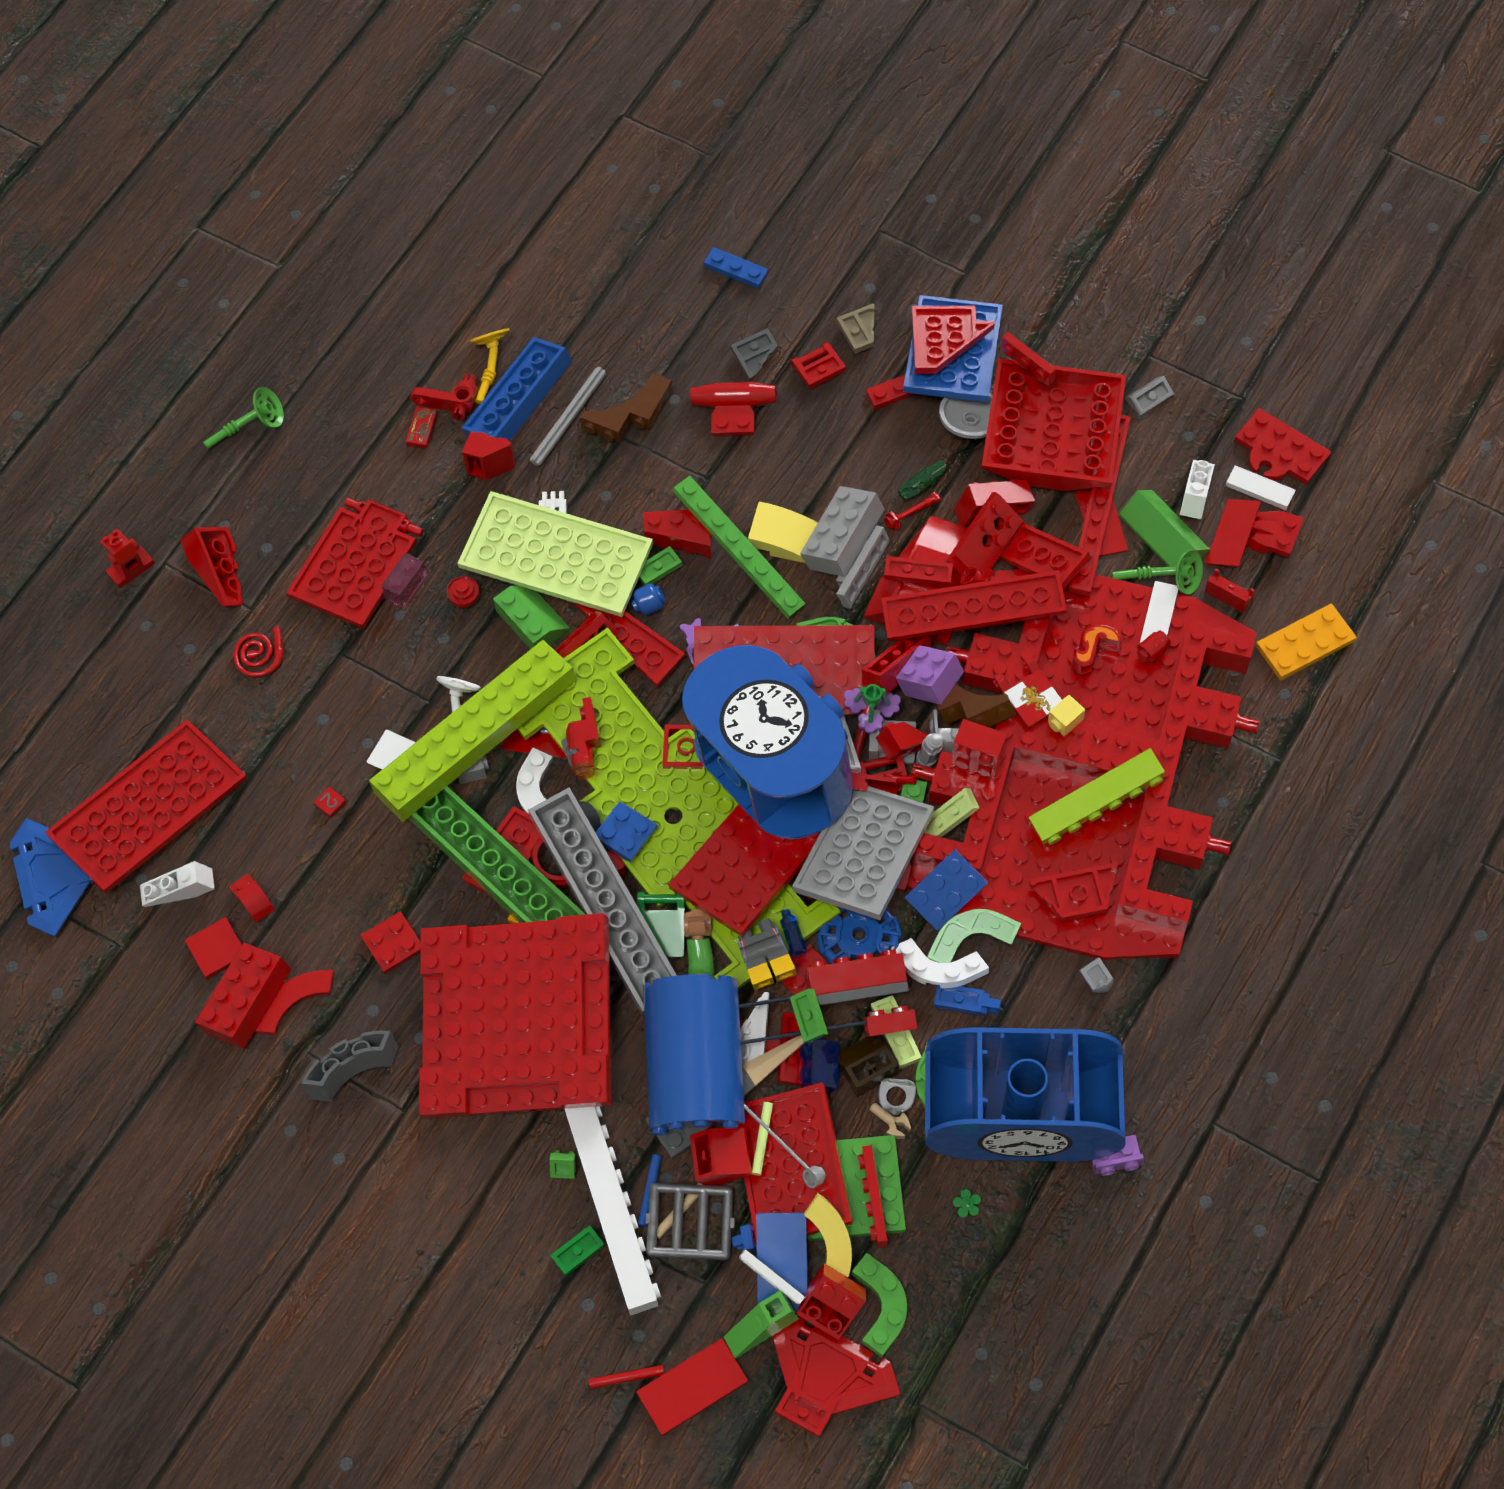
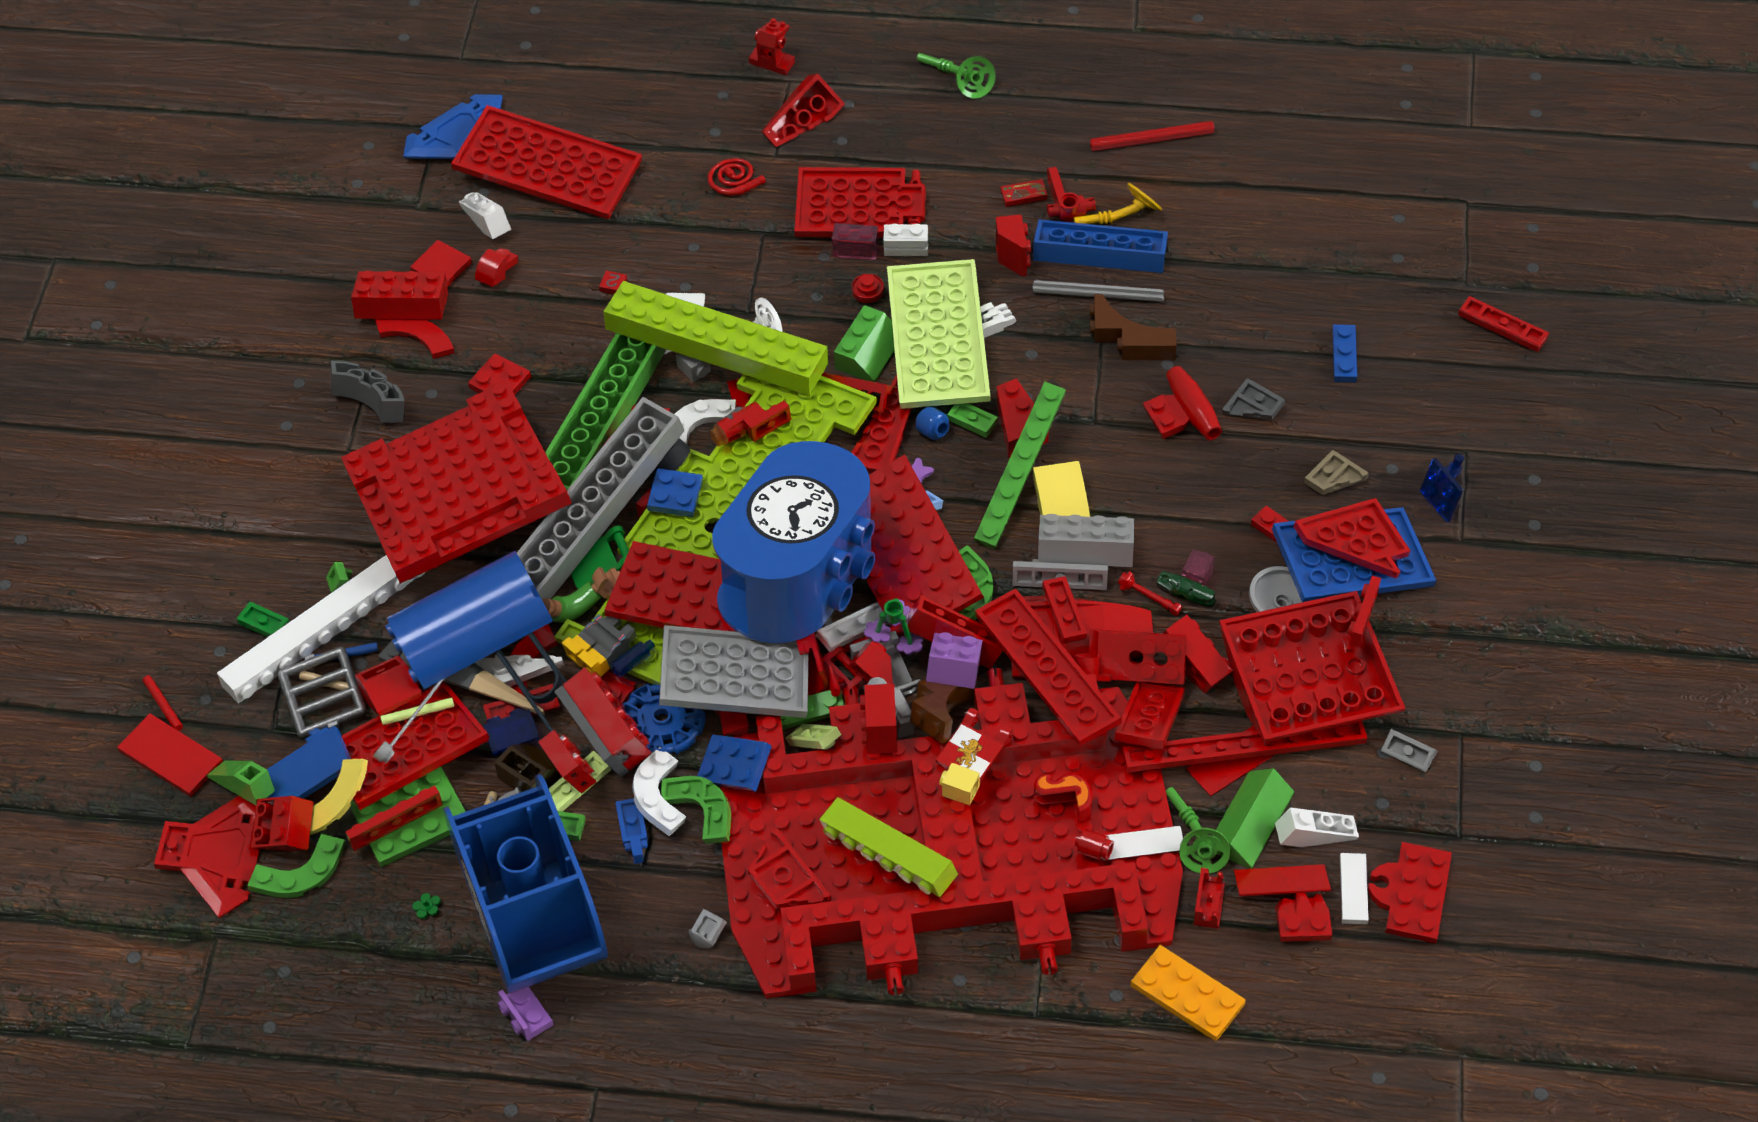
camera: 65 degrees right, 10 degrees down
white tile [739,1250,805,1304] -> none
red plate [790,342,846,390] -> none
bright green plate [790,988,828,1043] -> none
none -> white brick [884,224,928,256]
none -> red axle [1090,121,1215,151]
none -> clear pink brick [1182,549,1215,586]
none -> clear blue plate [1420,454,1464,522]
none -> red plate [1458,296,1549,352]

